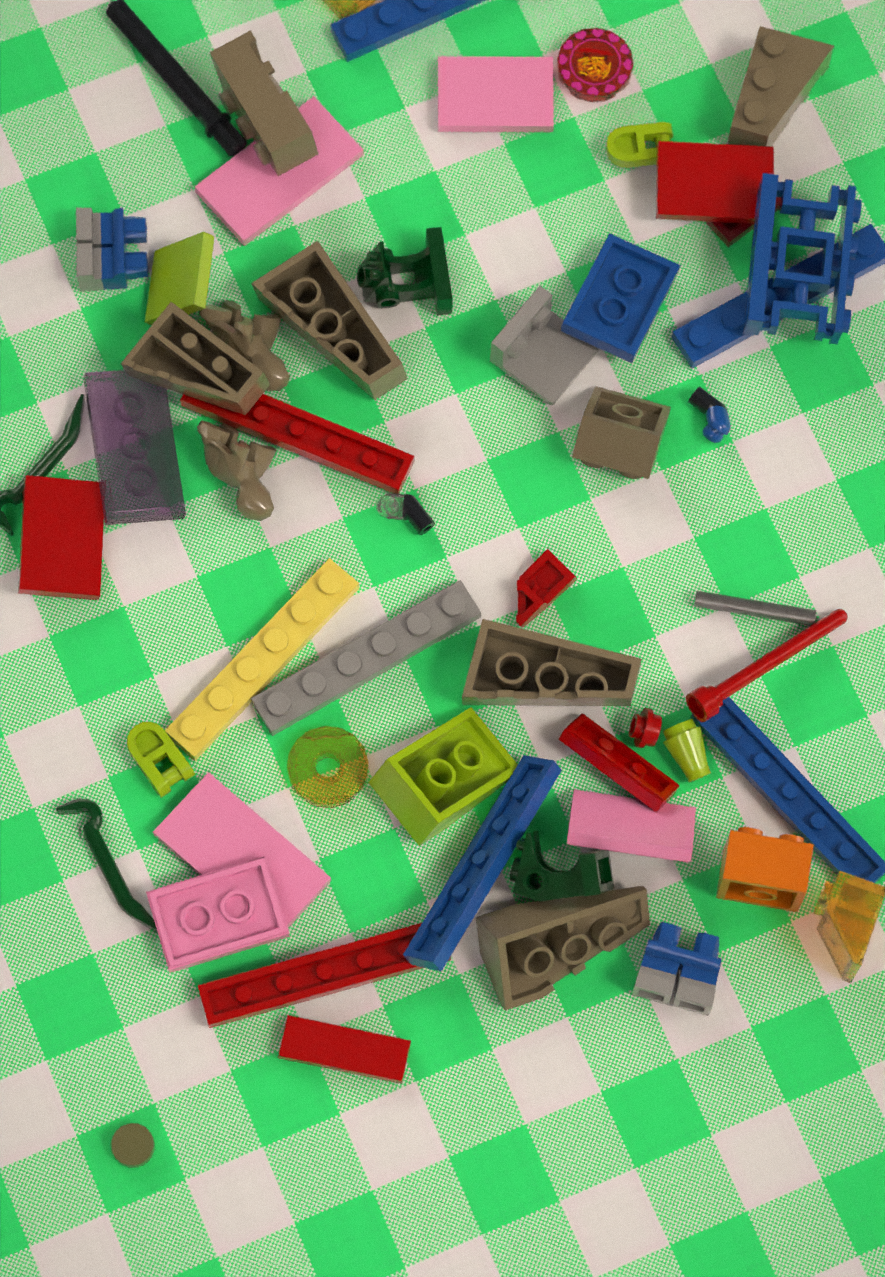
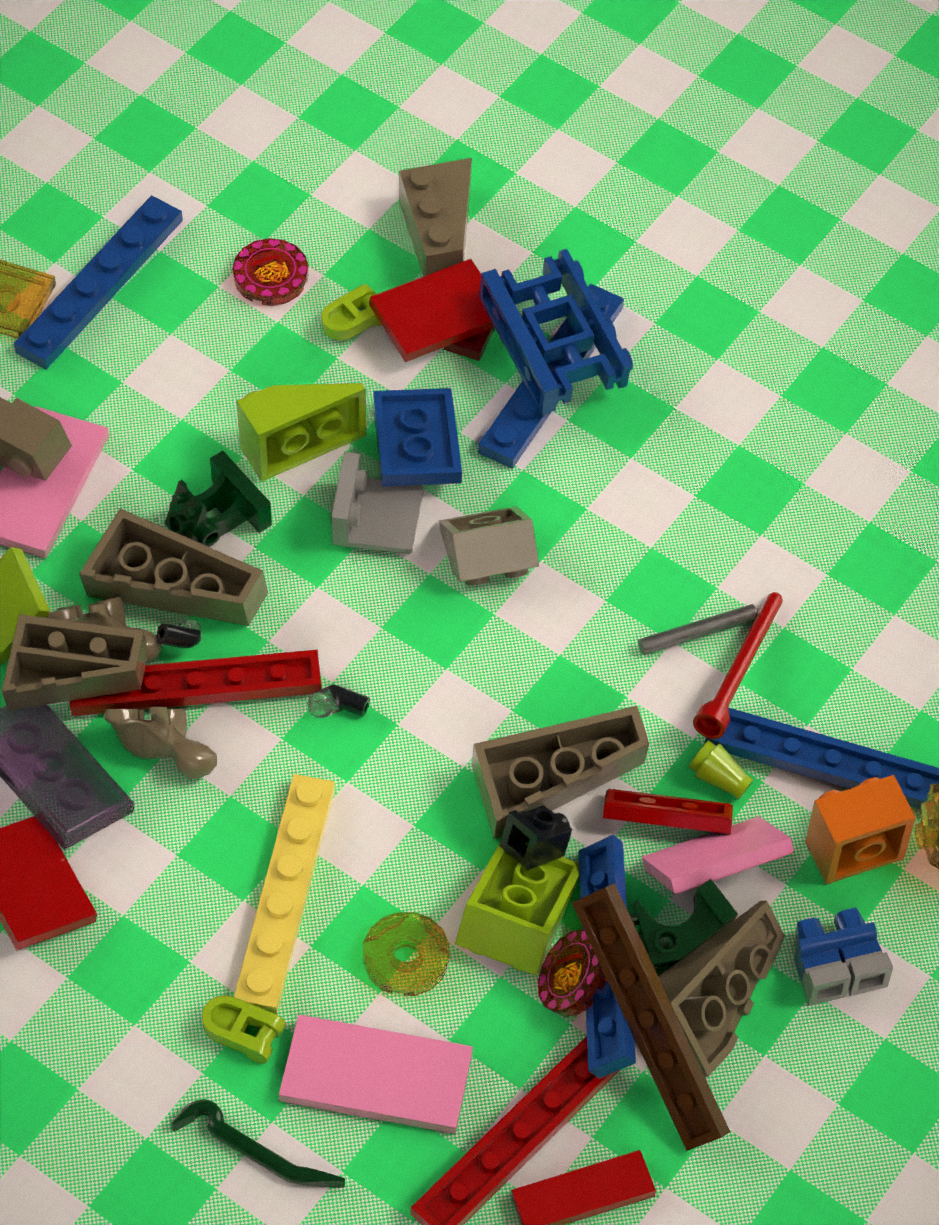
camera: 30 degrees left, 15 degrees down
bright pink tile [146,856,290,973] -> none
light grey plate [251,580,481,736] -> none
bright pink tile [438,56,554,132] -> none
red slope [516,549,577,628] -> none
red plate [629,707,662,748] -> none
blue arm [688,387,731,443] -> none
none -> black arm [156,619,204,649]
none -> lime slope [236,383,367,482]
none -> black brick [499,805,573,870]
none -> clear red tile [538,929,608,1017]
none -> reddish brown plate [572,883,730,1151]

